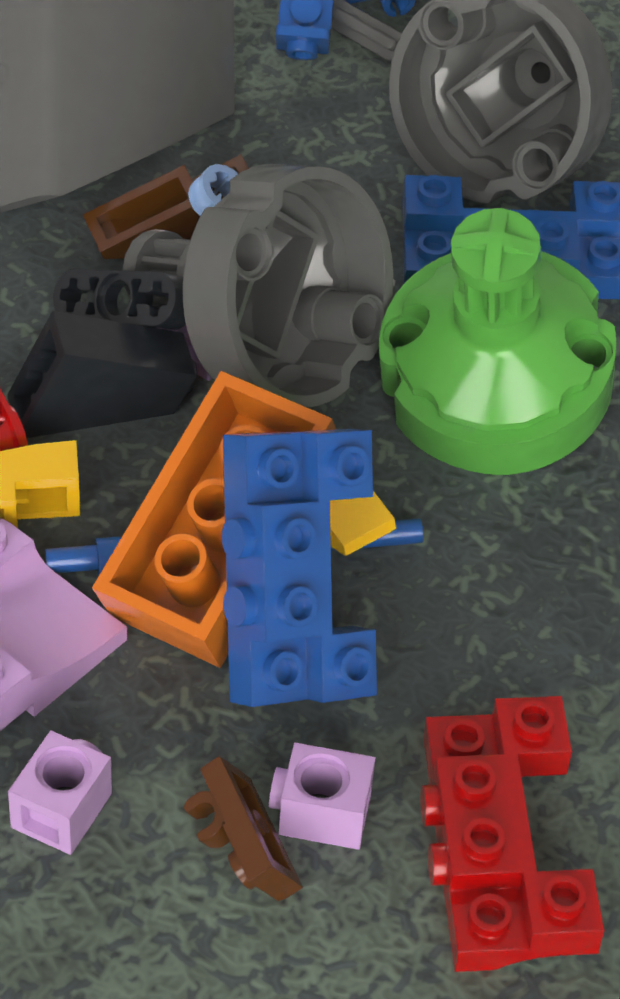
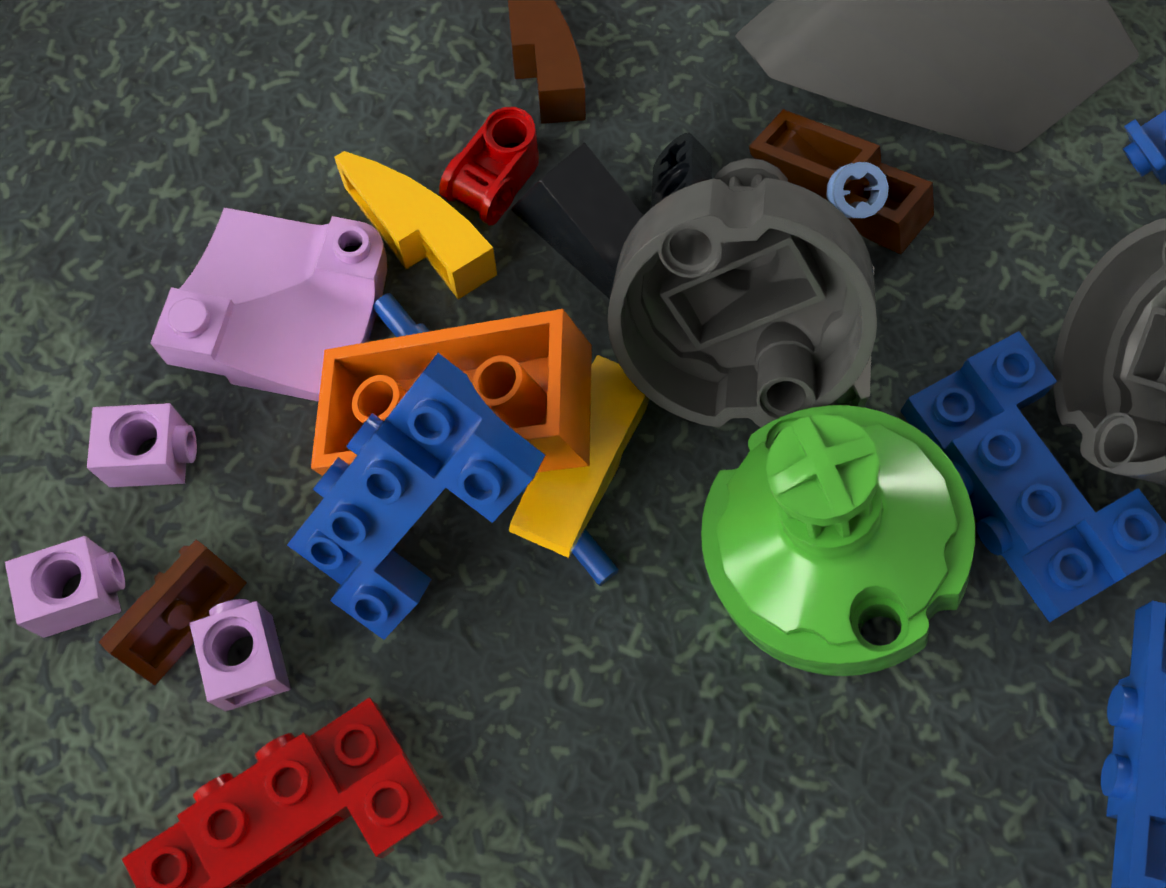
camera: 65 degrees right, 20 degrees up
none -> lavender brick [5,536,125,638]

